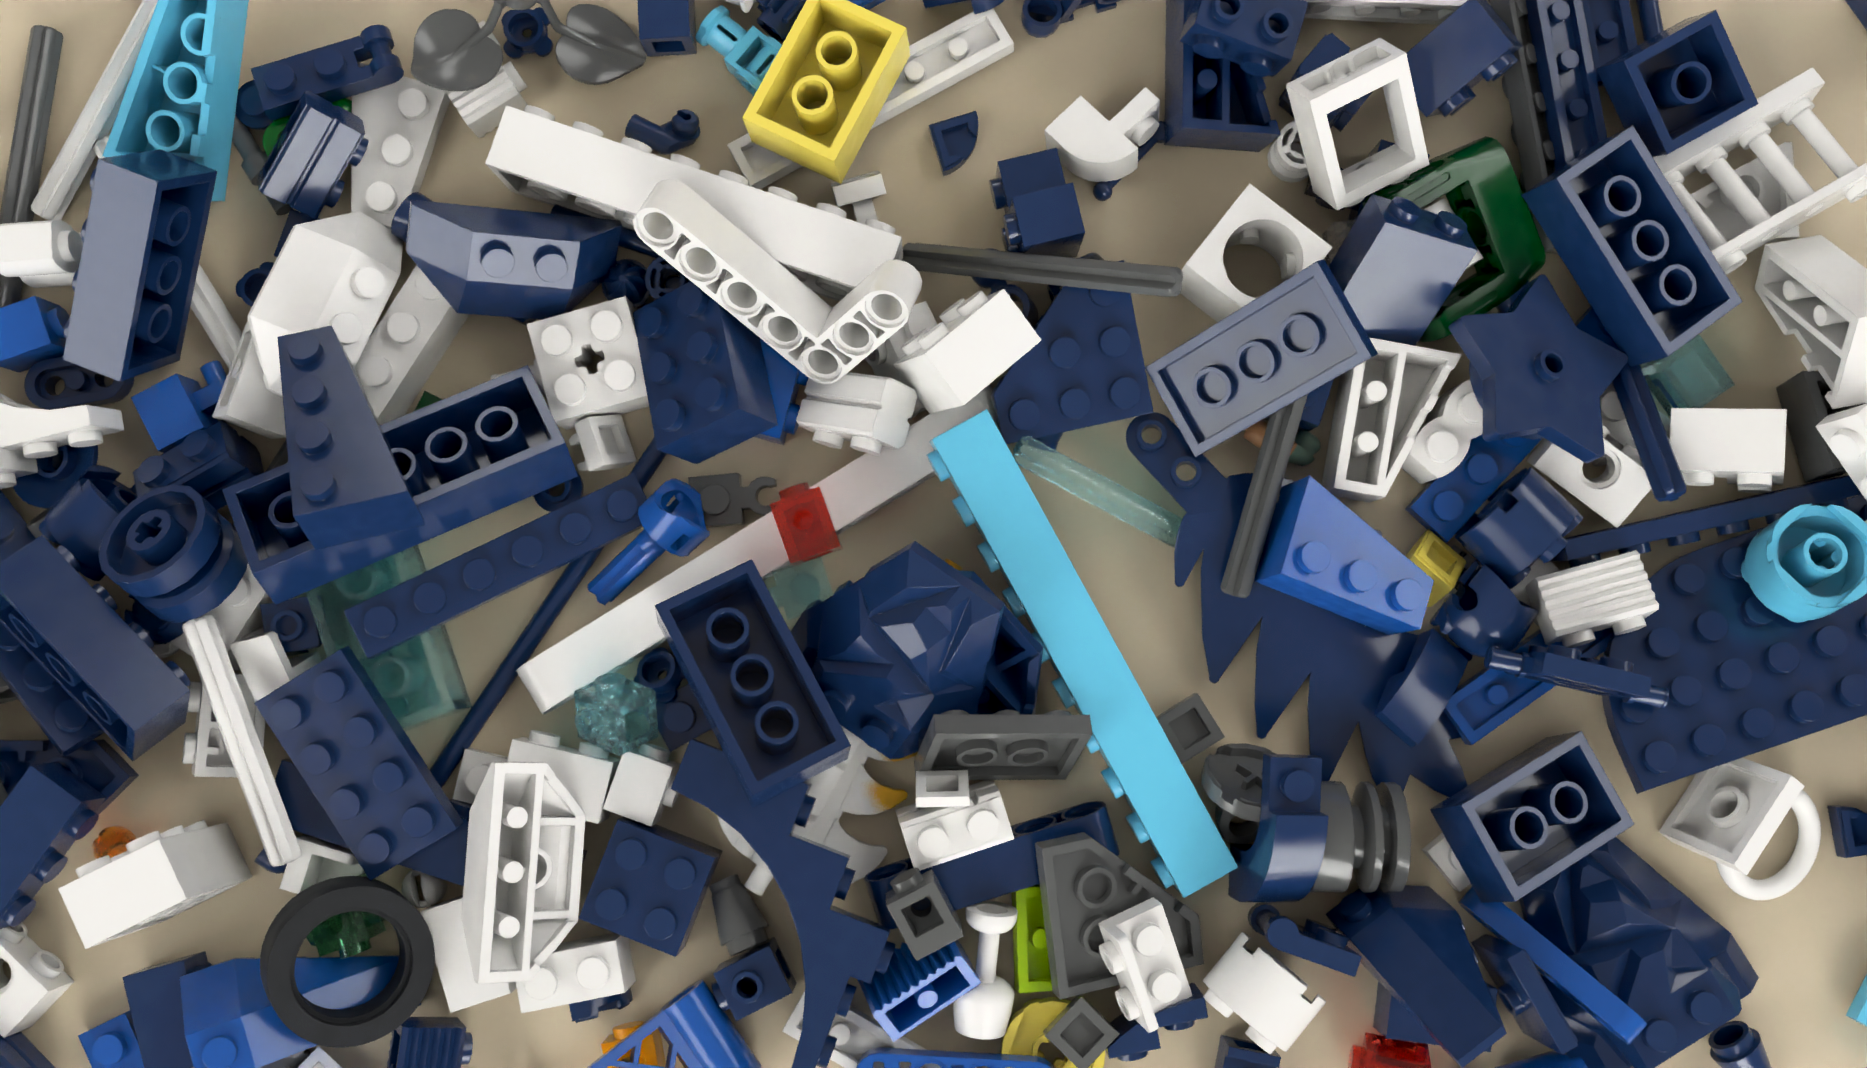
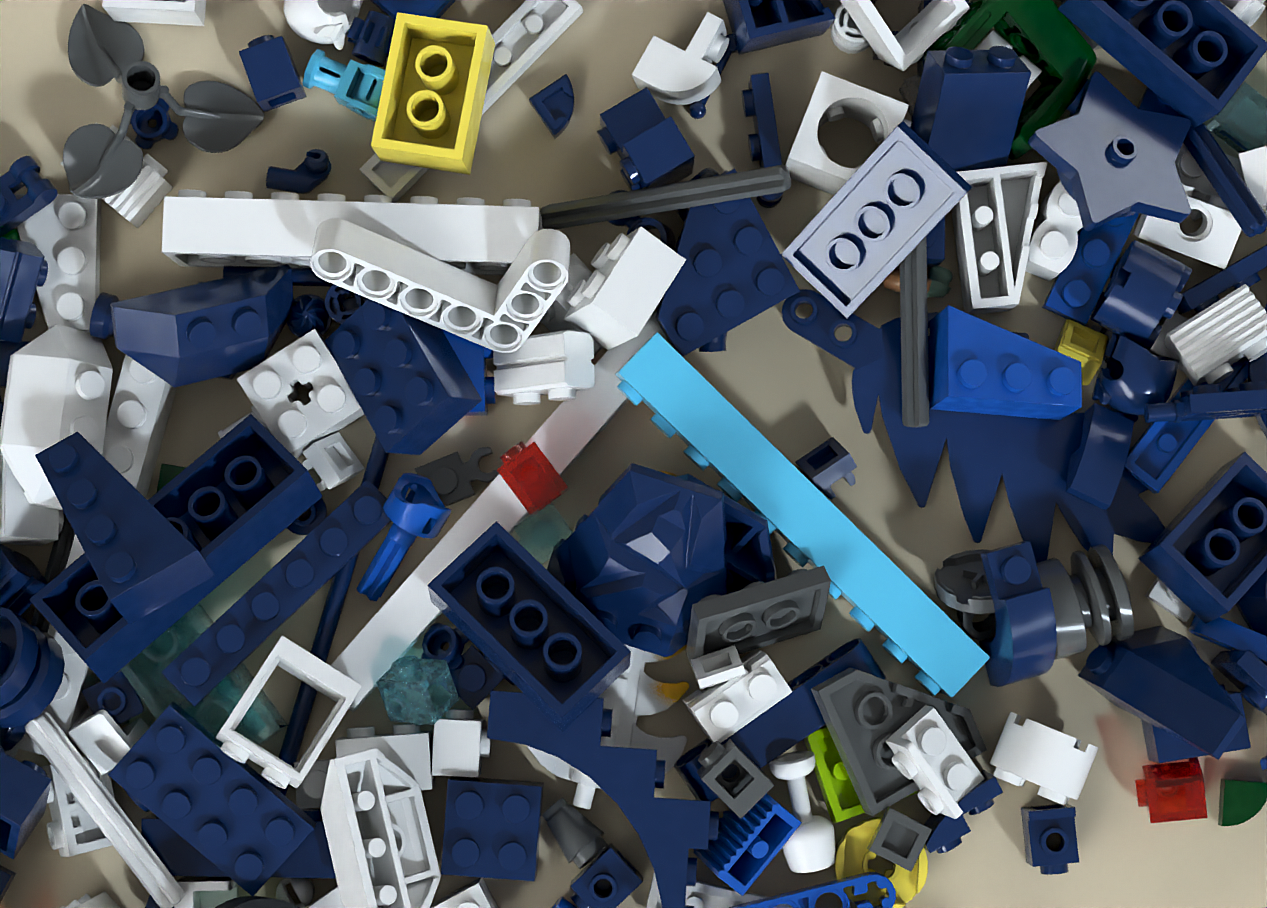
camera: 20 degrees left, 0 degrees up
white tile [831,170,887,224] -> none
clear light blue axle [1012,436,1183,548] -> none
dark grey plate [1156,693,1225,764] -> none
dark blue plate [1248,902,1362,977] -> none
none -> white window [216,636,362,789]
none -> dark blue plate [742,73,784,208]
none -> dark blue tile [795,437,857,500]

